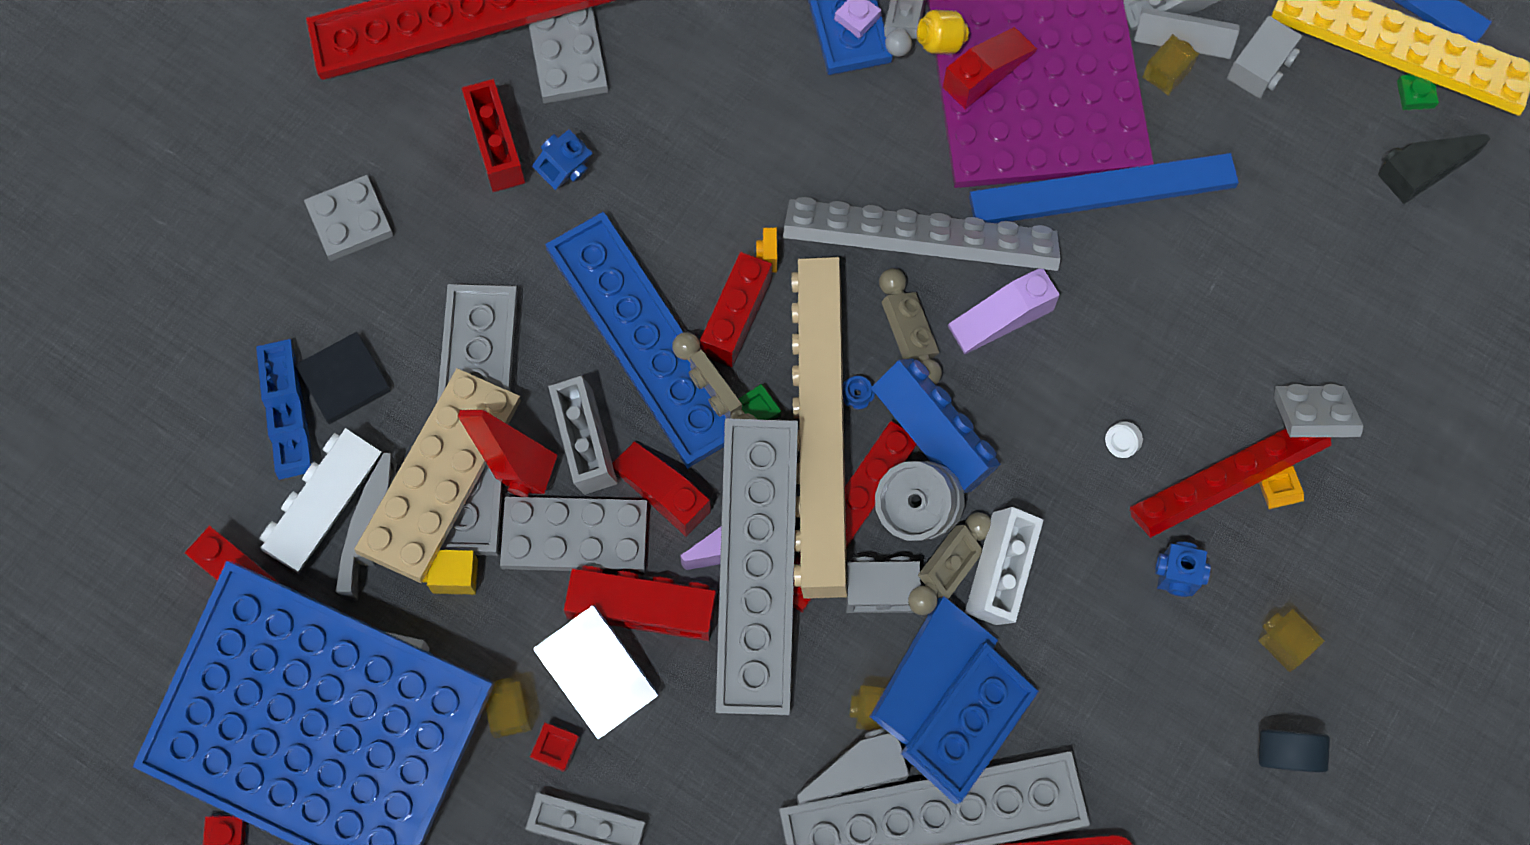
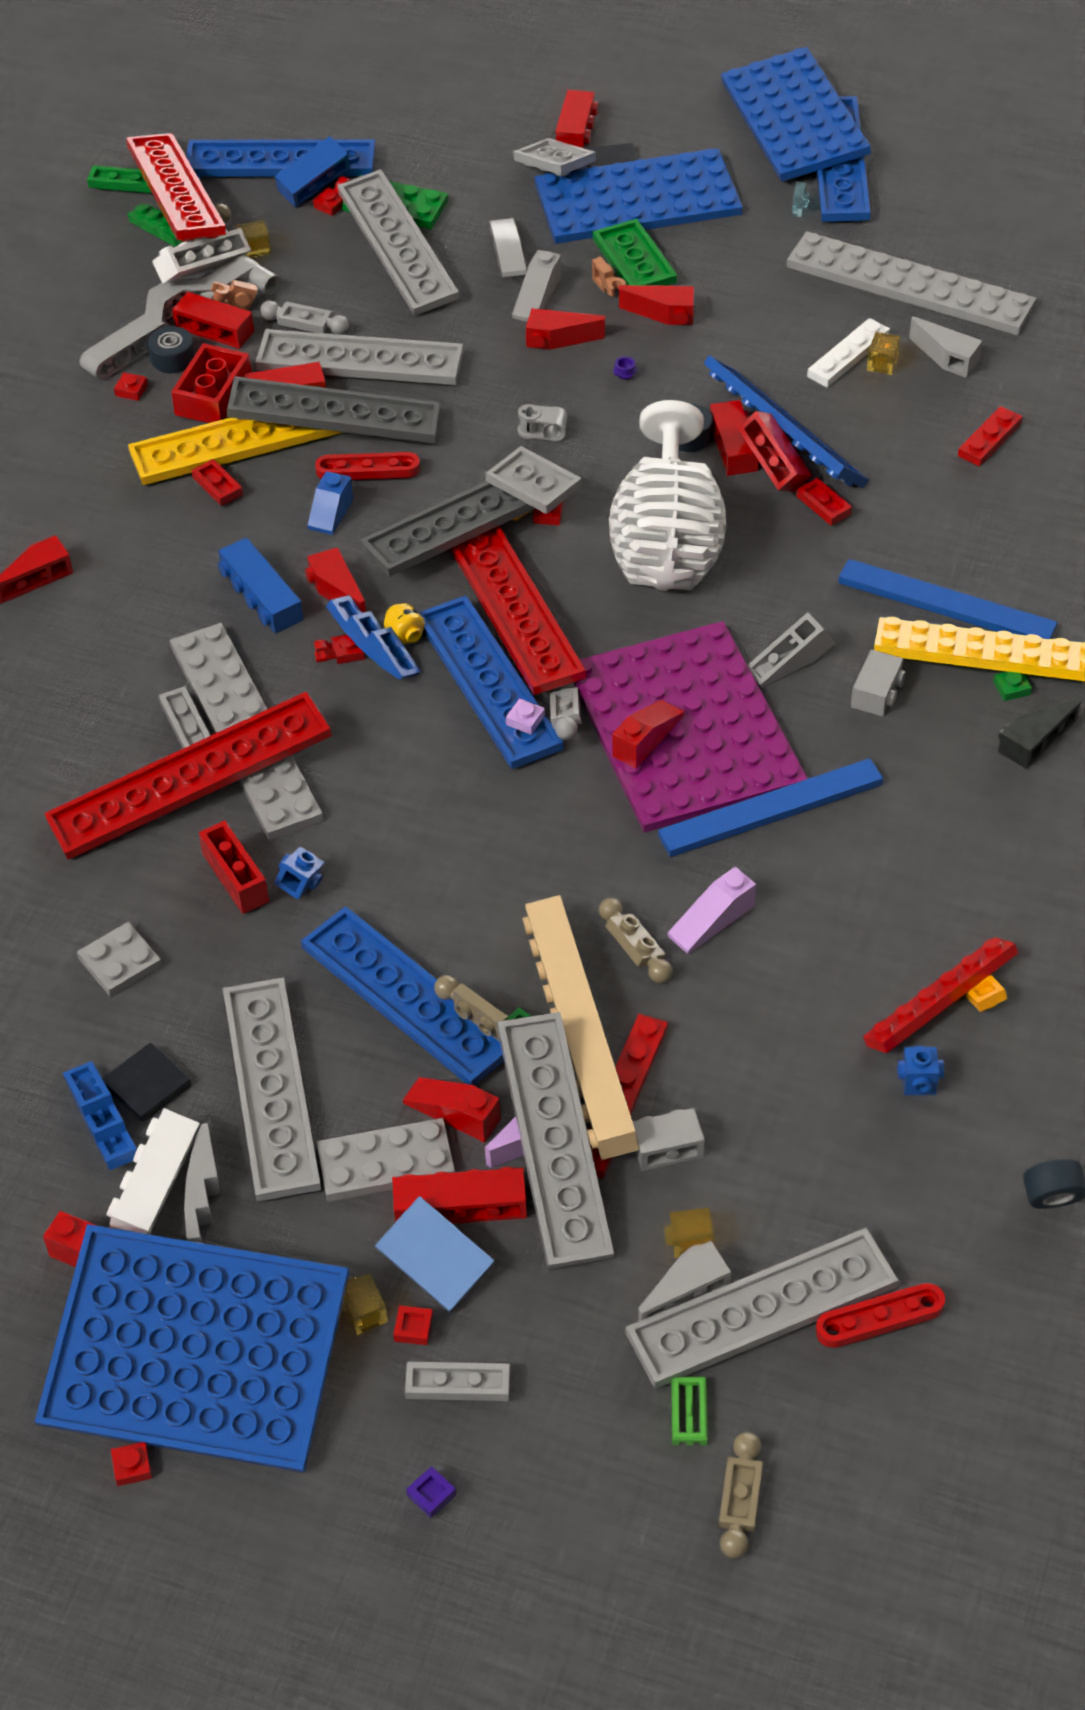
camera: 10 degrees left, 20 degrees down
tan plate [354,368,521,583] -> none
yellow brick [423,550,478,595] -> none
red slope [458,410,557,497] -> none
light grey brick [548,375,618,495] -> none
red brick [700,252,772,368] -> none
light orange plate [756,228,777,273] -> none
light grey plate [783,197,1060,271] -> none
blue plate [843,376,875,409] -> none
blue tile [870,596,998,746] -> none
blue brick [871,358,1001,494] -> none
light grey wheel [875,461,965,541] -> none
blue tile [901,642,1039,804] -> none
dark tan plate [908,512,991,615] -> none
yellow head [917,10,969,54] -> none
white brick [965,507,1043,625] -> none
white tile [1105,421,1143,458] -> none
light grey tile [1134,7,1239,59] -> none
clear yellow brick [1143,34,1199,96] -> none
clear yellow brick [1258,609,1324,672] -> none
light grey plate [1274,384,1363,437] -> none

